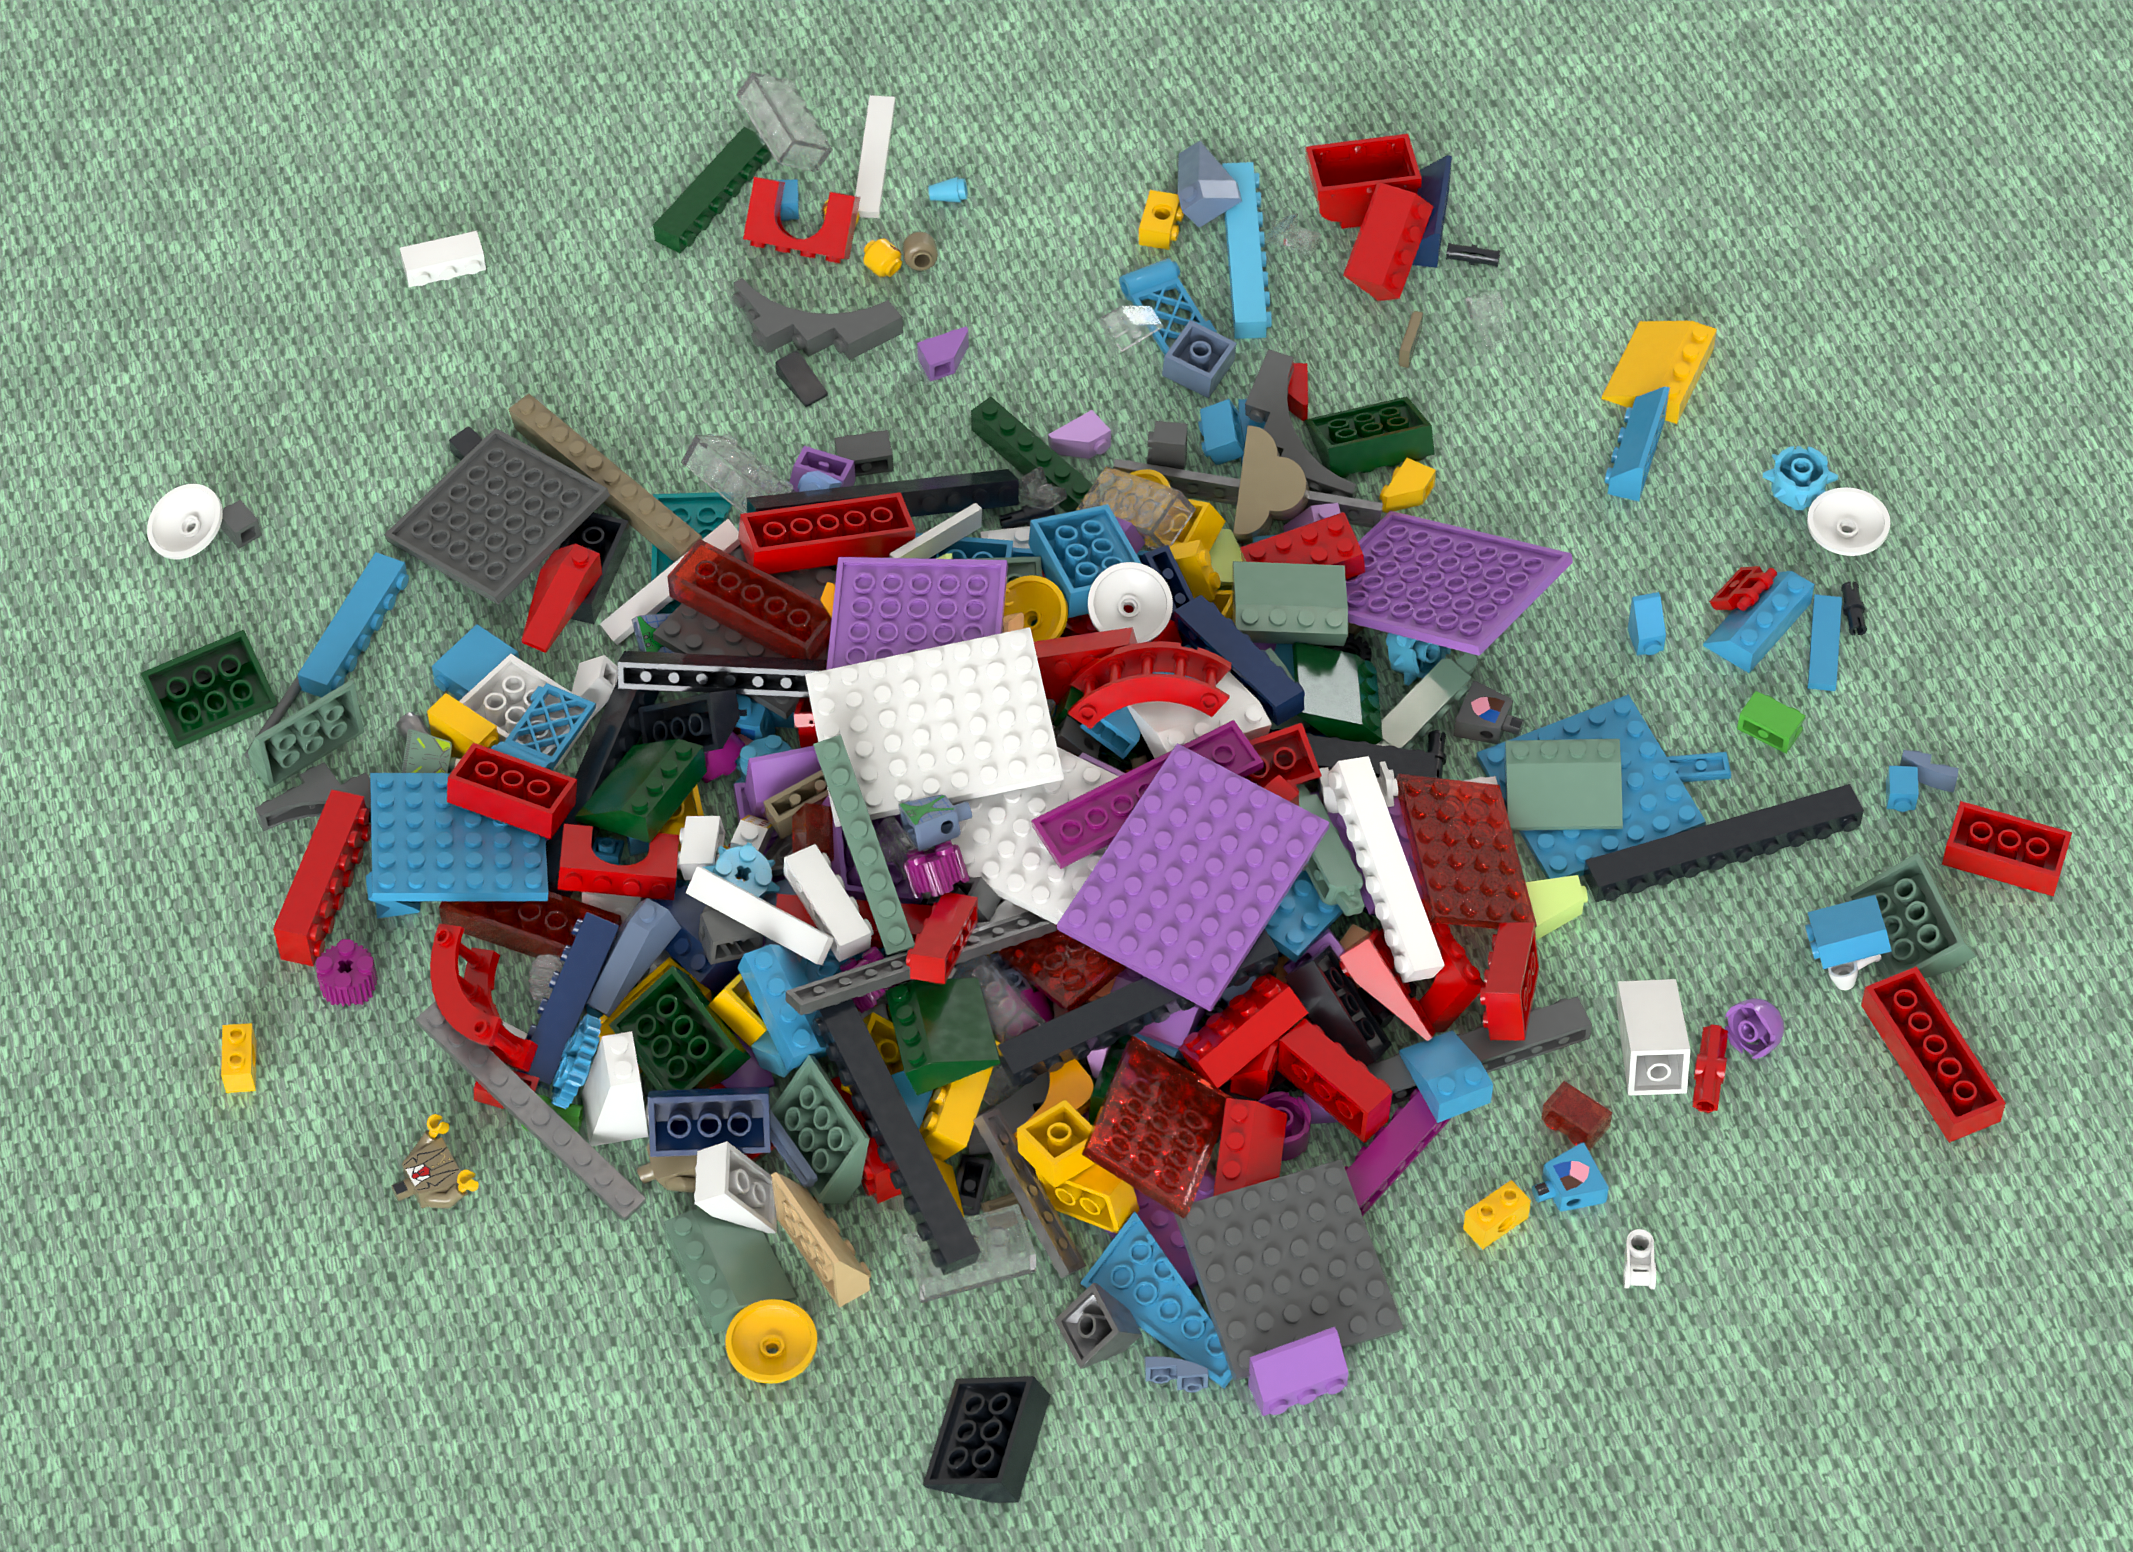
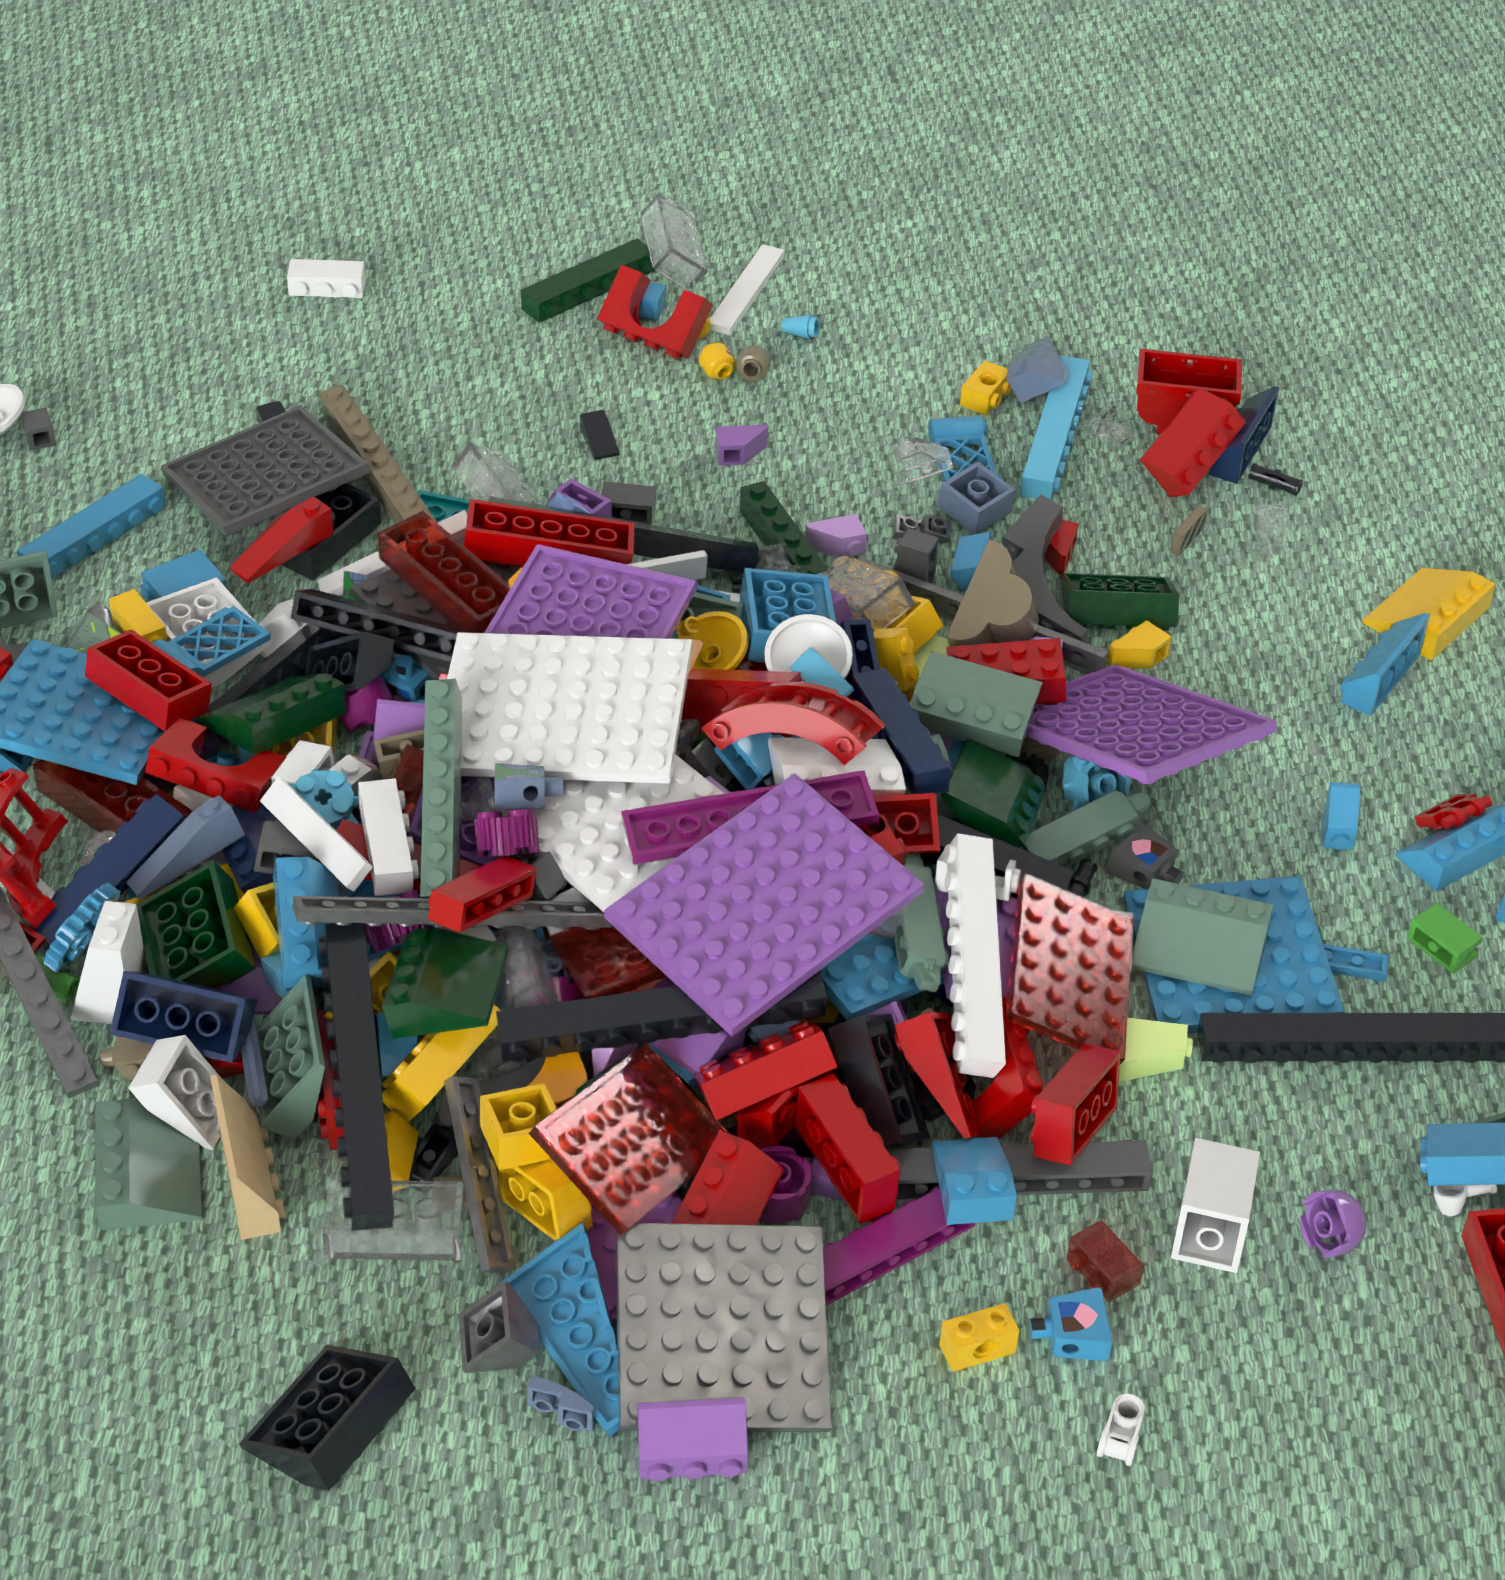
camera: 15 degrees right, 10 degrees down
yellow dish [725,1299,818,1383] -> none
dark grey arch [732,278,903,360] -> none
red piece [1692,1024,1728,1113] -> none
none -> medium azure slope [790,647,854,697]
none -> flat silver slope [892,514,950,544]

